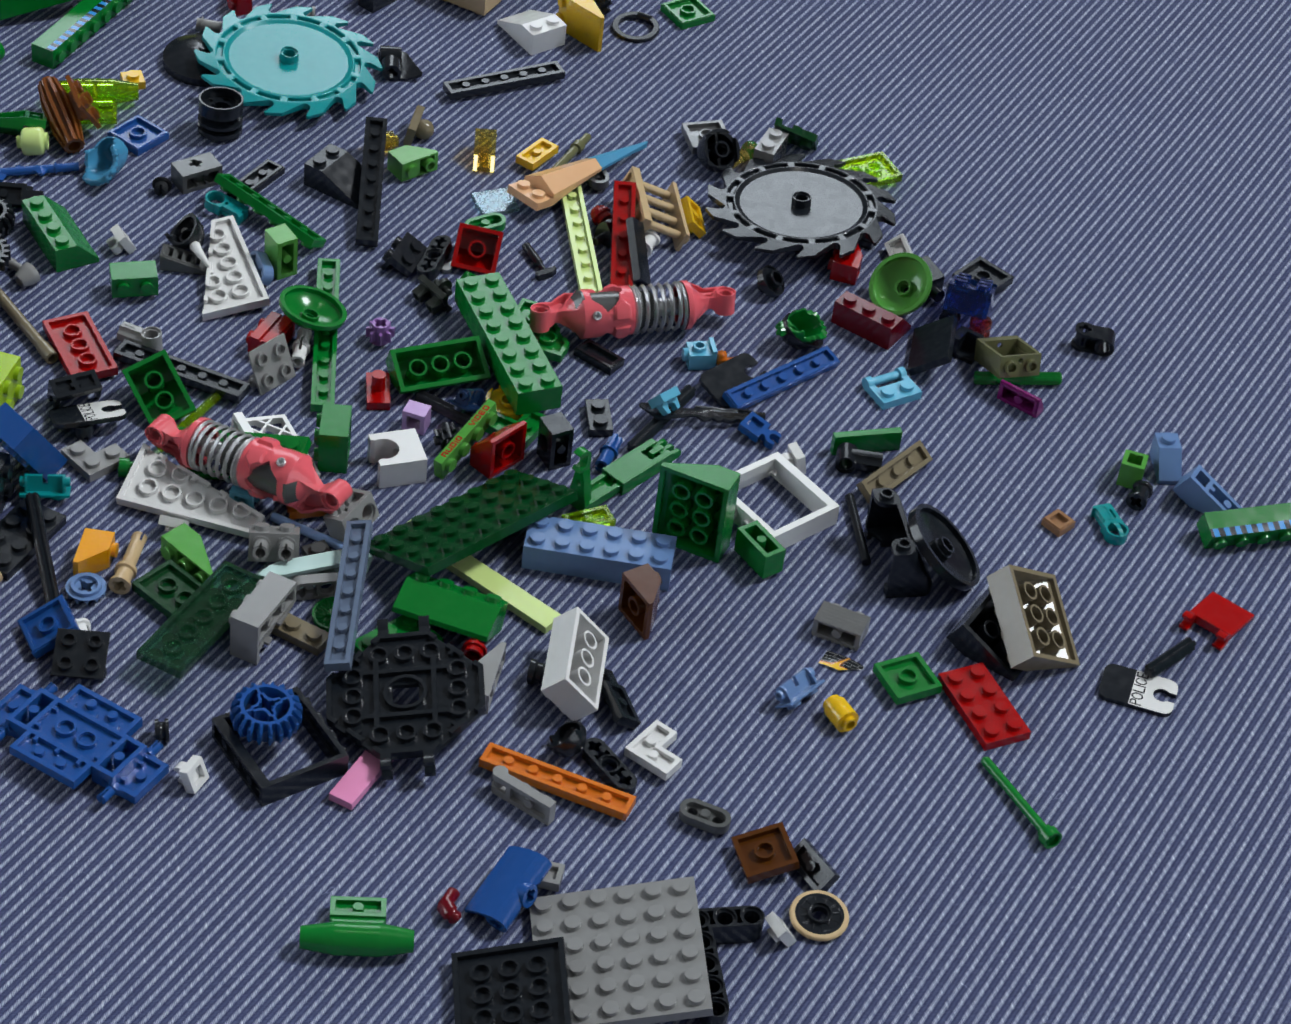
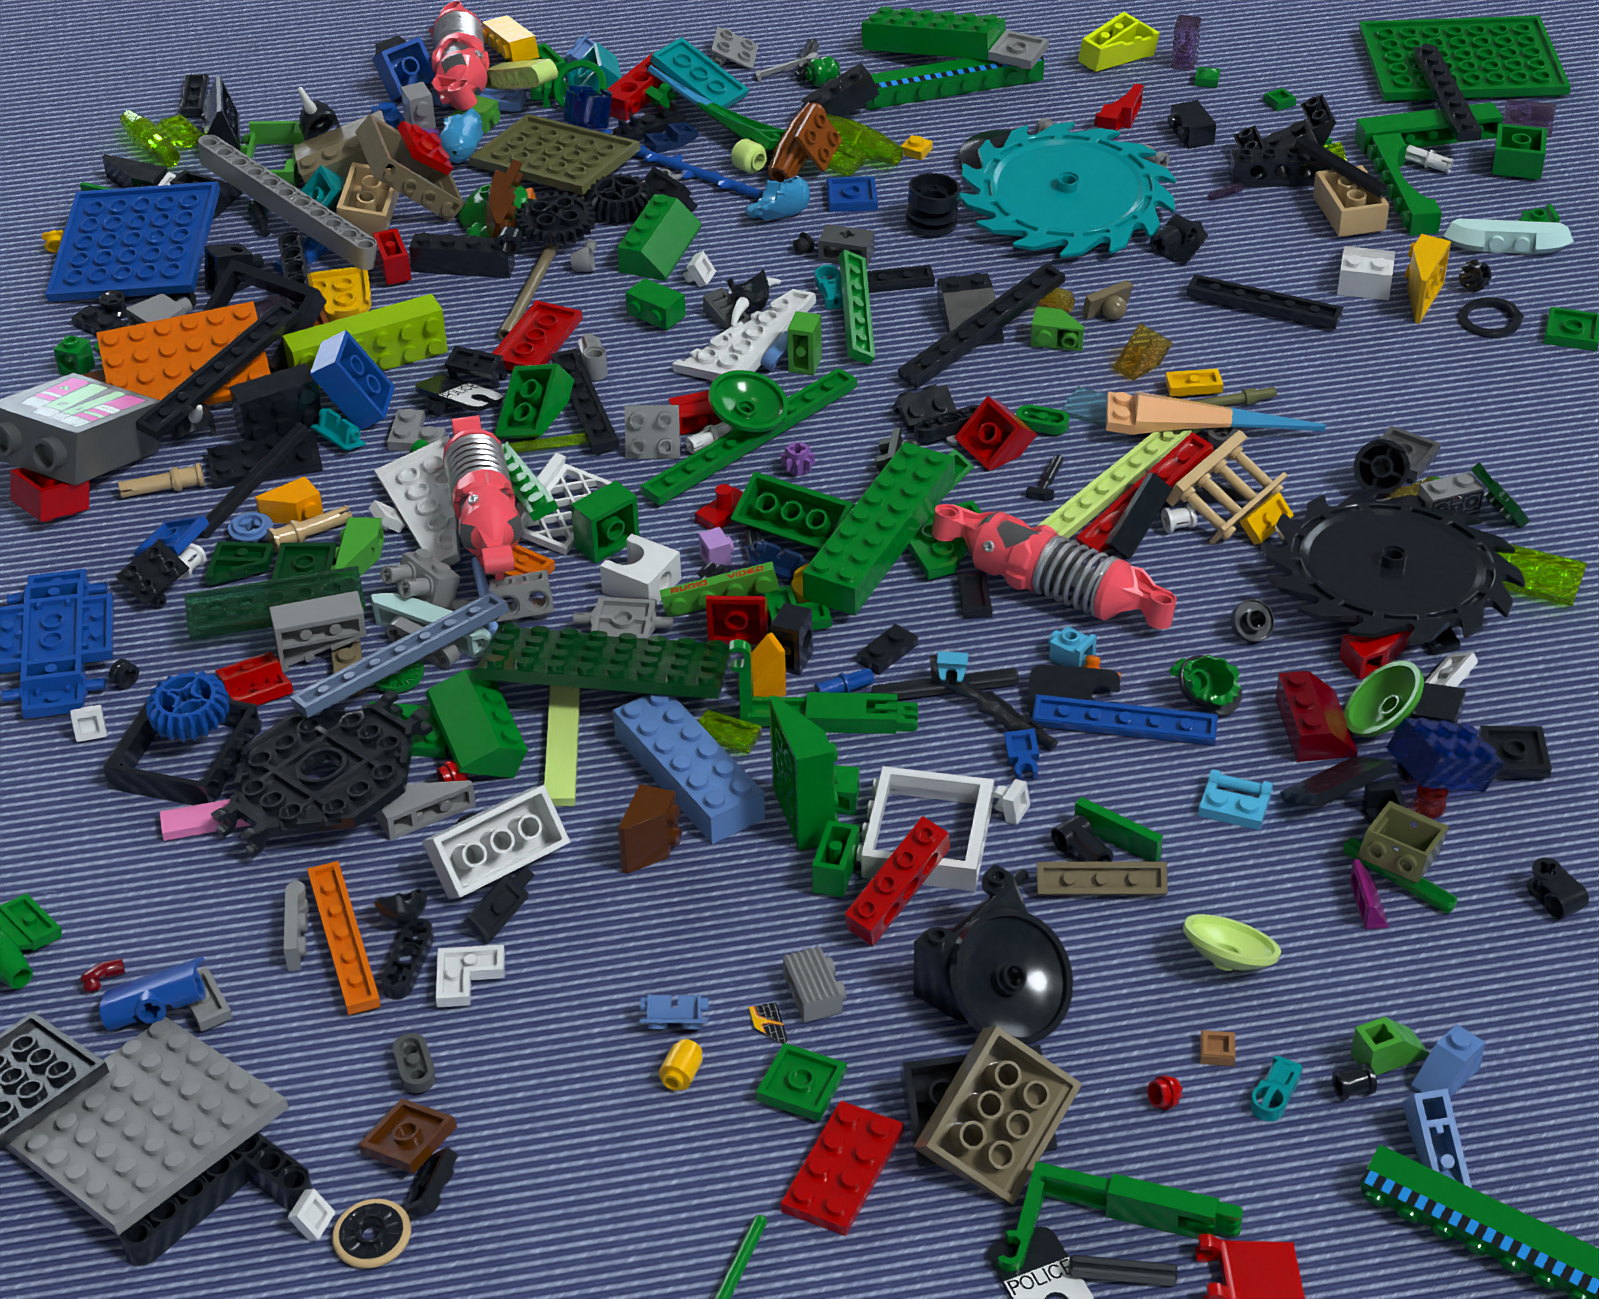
camera: 55 degrees right, 0 degrees up
none -> dark green wing [205,541,275,586]
none -> red slope [215,651,294,705]
none -> light grey plate [573,597,673,639]
none -> light orange slope [738,633,786,697]
none -> black slope [800,63,880,124]
none -> red brick [845,816,950,947]
none -> green hinge [997,1161,1243,1272]
none -> red plate [1147,1075,1183,1110]
none -> yellowish green dish [1183,914,1281,971]
none -> clear purple piece [1208,182,1244,201]

